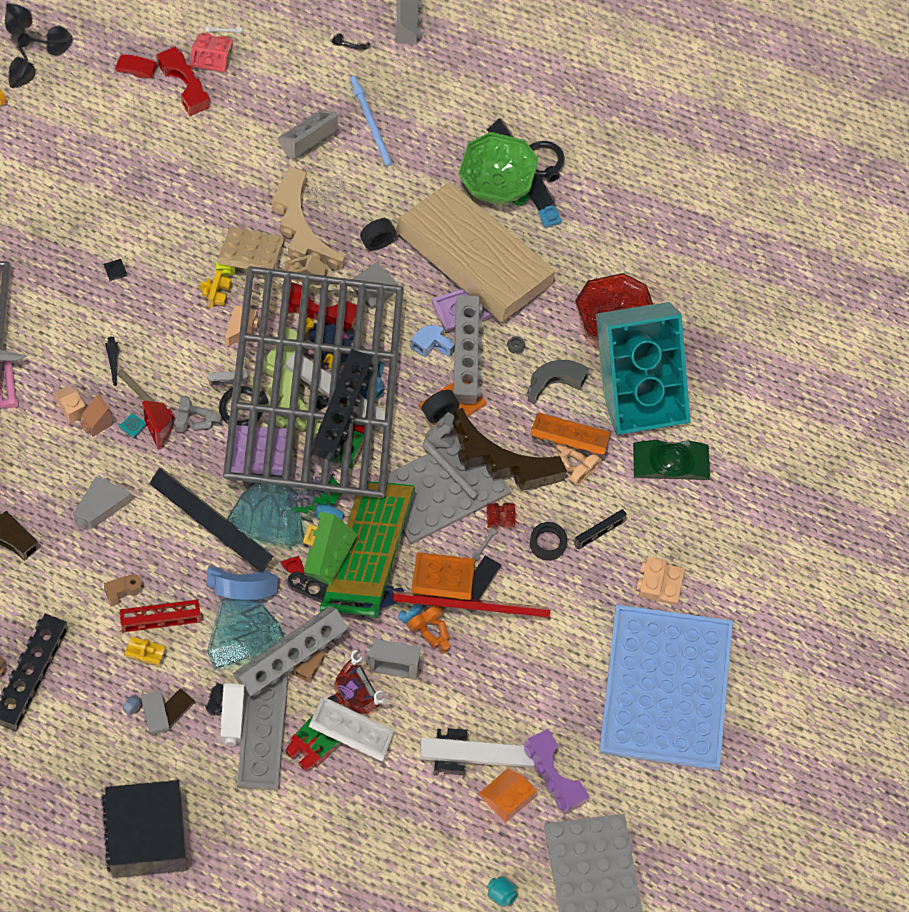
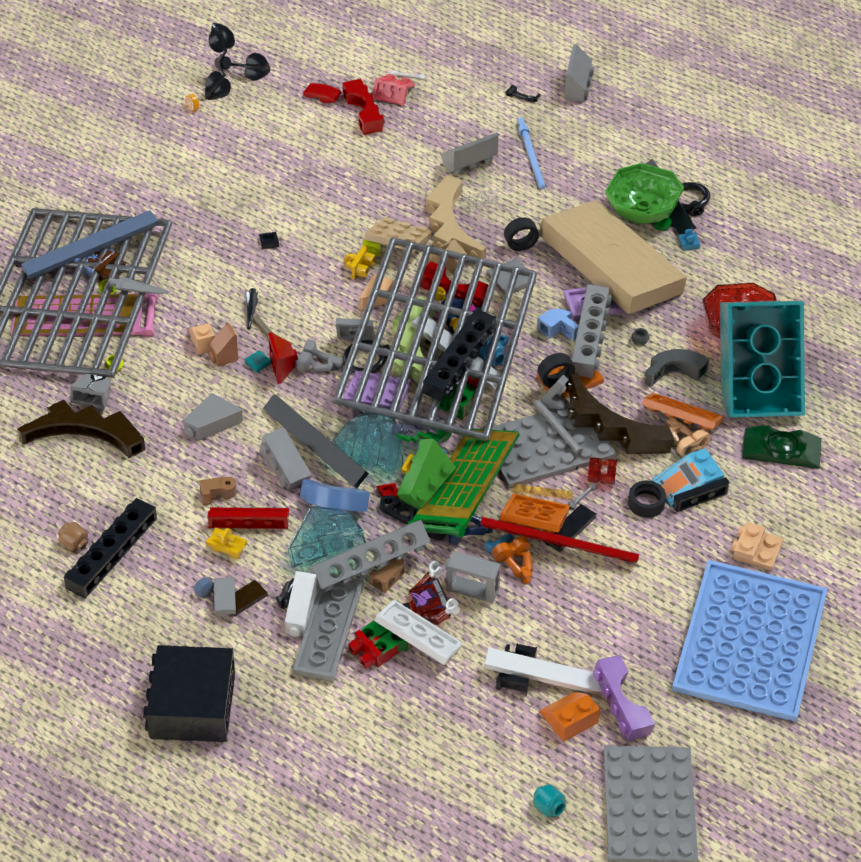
camera: 15 degrees right, 15 degrees down
none -> light grey wedge [259,427,311,491]
none -> clear yellow bar [513,484,573,499]
none -> medium azure slope [652,448,725,507]

